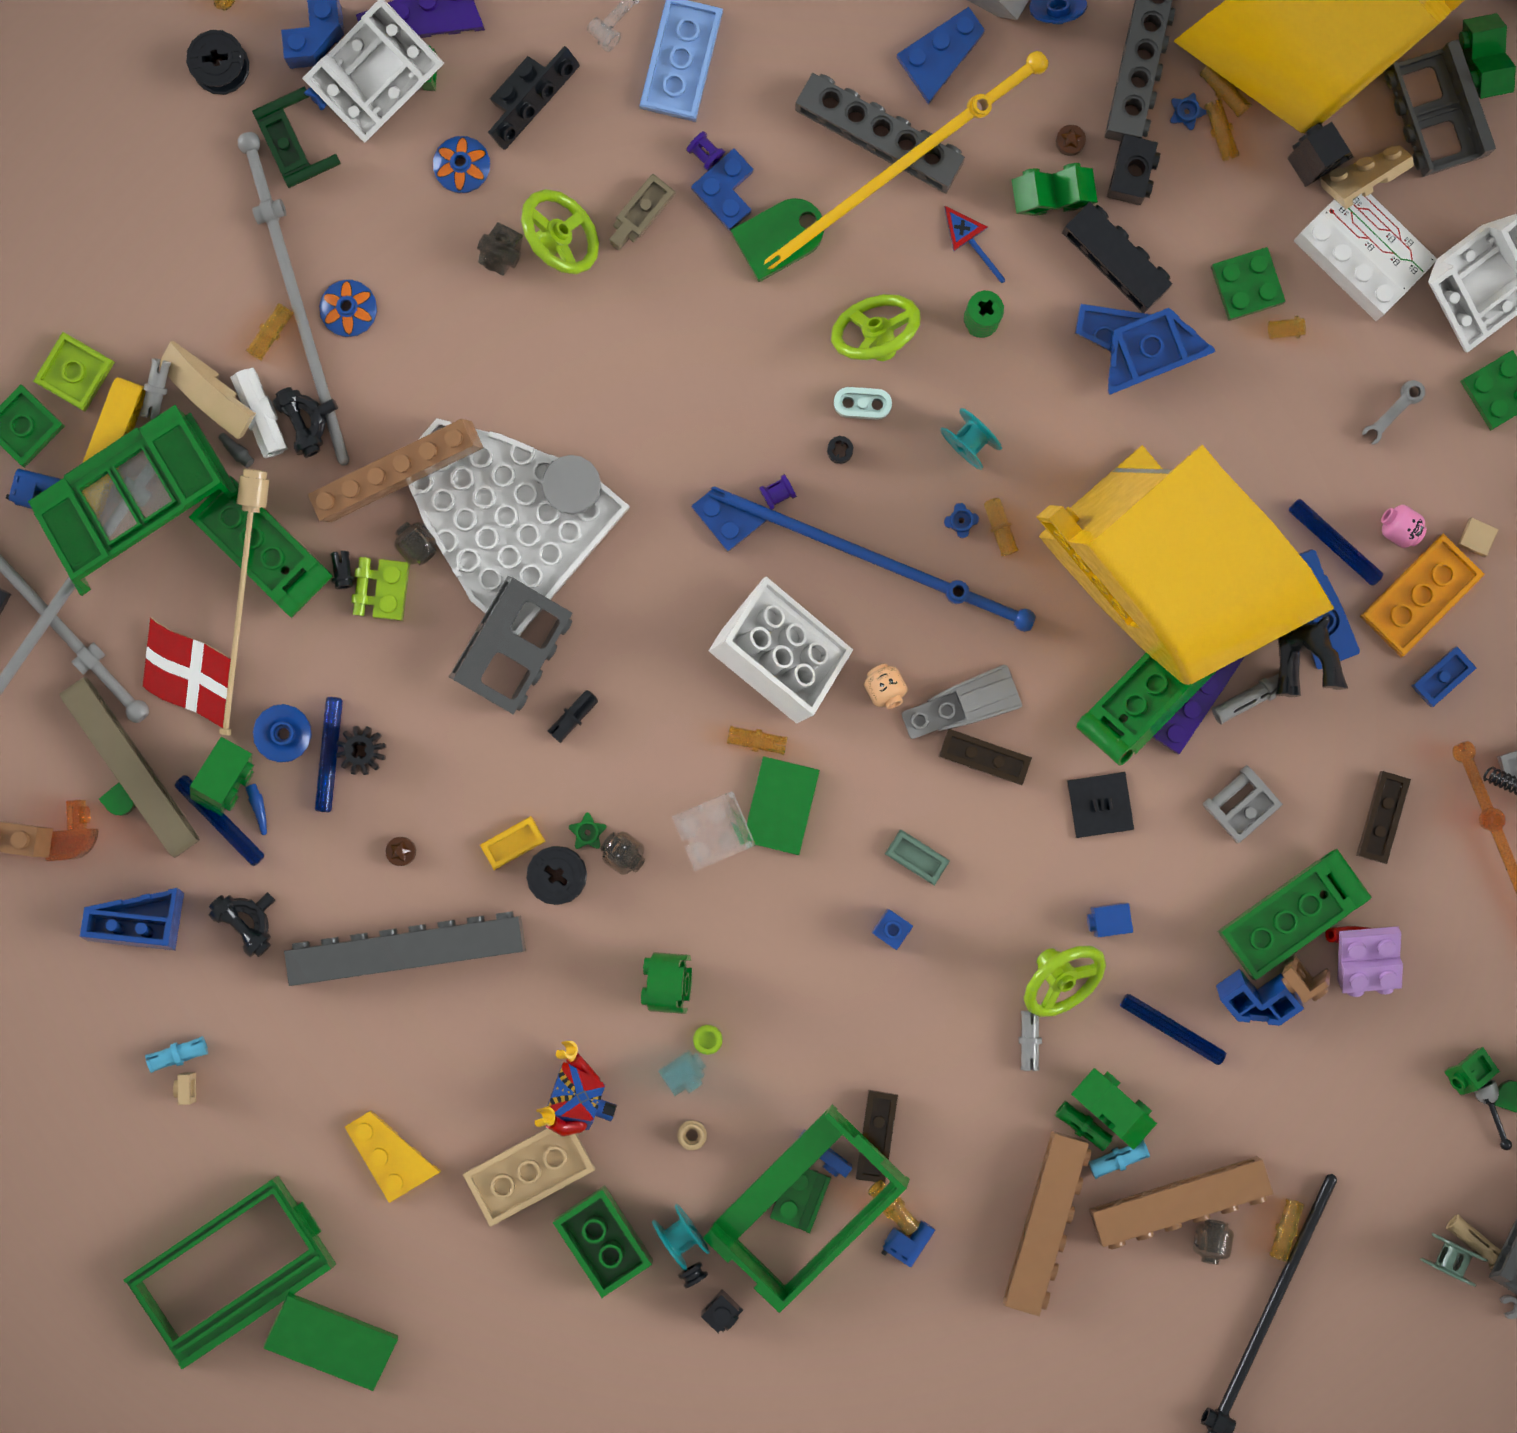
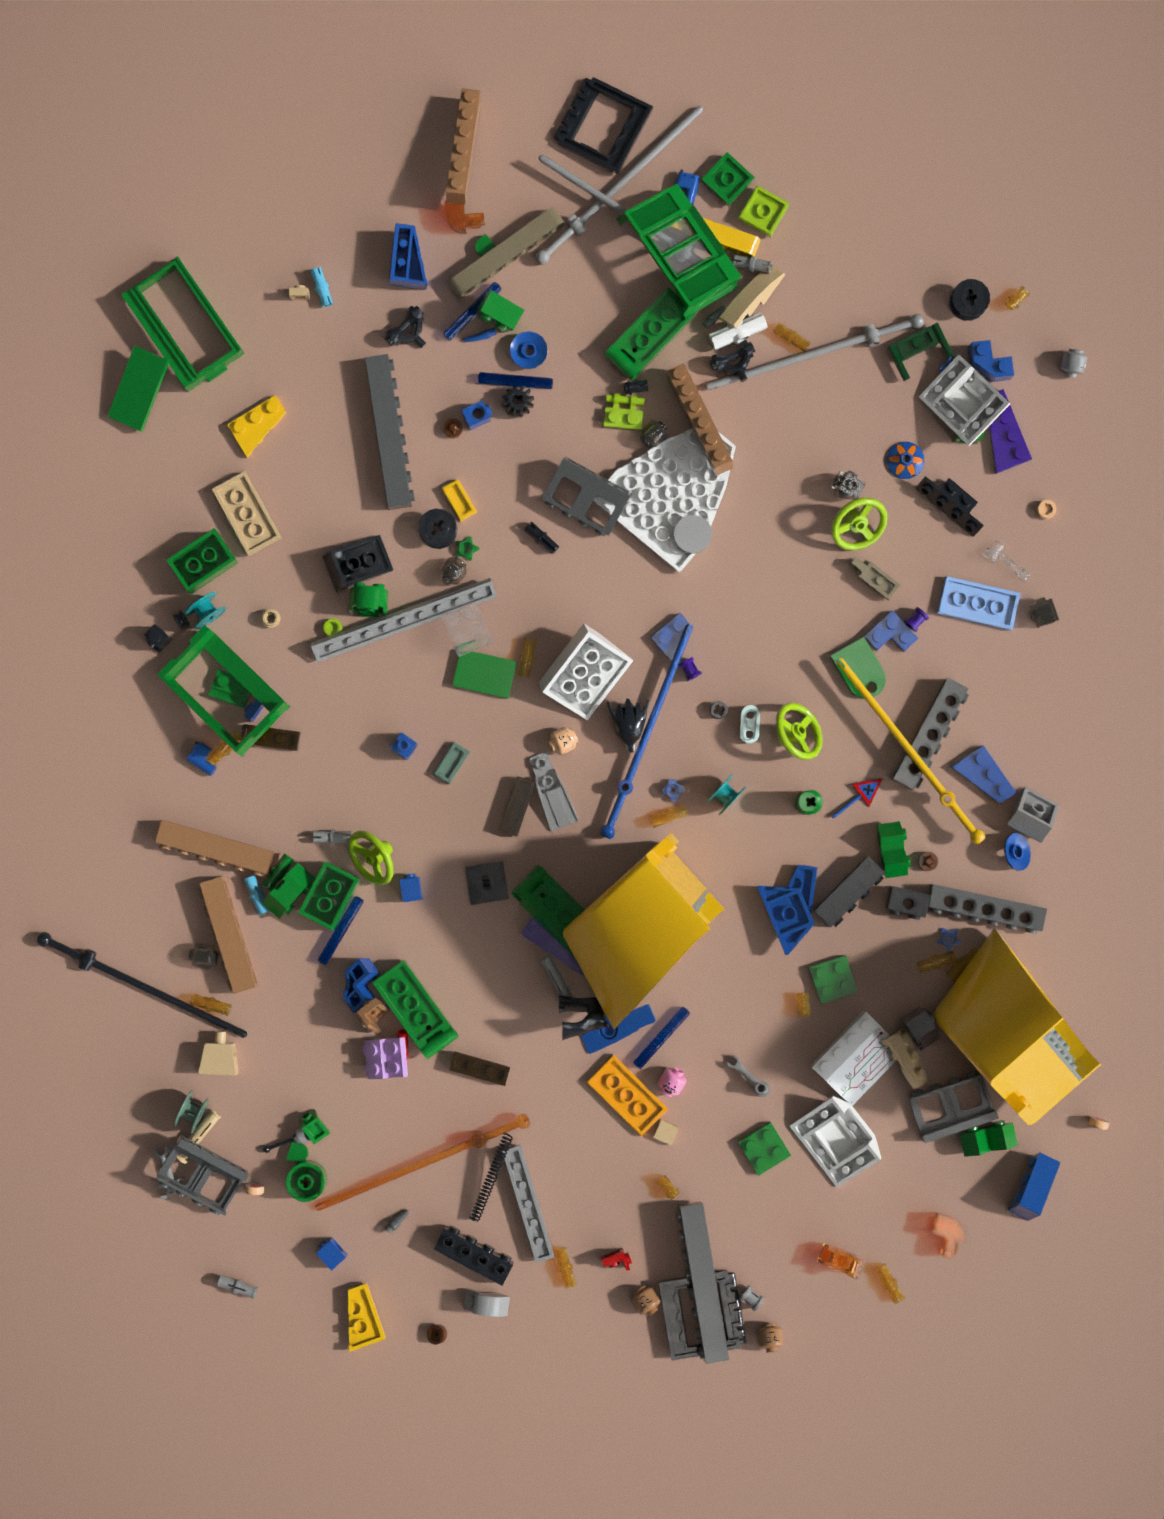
camera: 90 degrees right, 0 degrees up
flag [143,469,270,735] -> none
blue dish [319,279,377,337] -> none
torso [535,1041,617,1137] -> none
clear light blue brick [658,1050,706,1096] -> none
light grey plate [1203,765,1283,843] -> none
blue plate [1411,646,1476,707] -> none
none -> tan torso [199,1031,238,1076]
none -> green brick [298,861,361,931]
none -> light grey plate [310,578,497,662]
none -> black slope [322,535,394,592]
none -> blue brick [462,400,492,431]
none -> black piece [607,698,649,753]

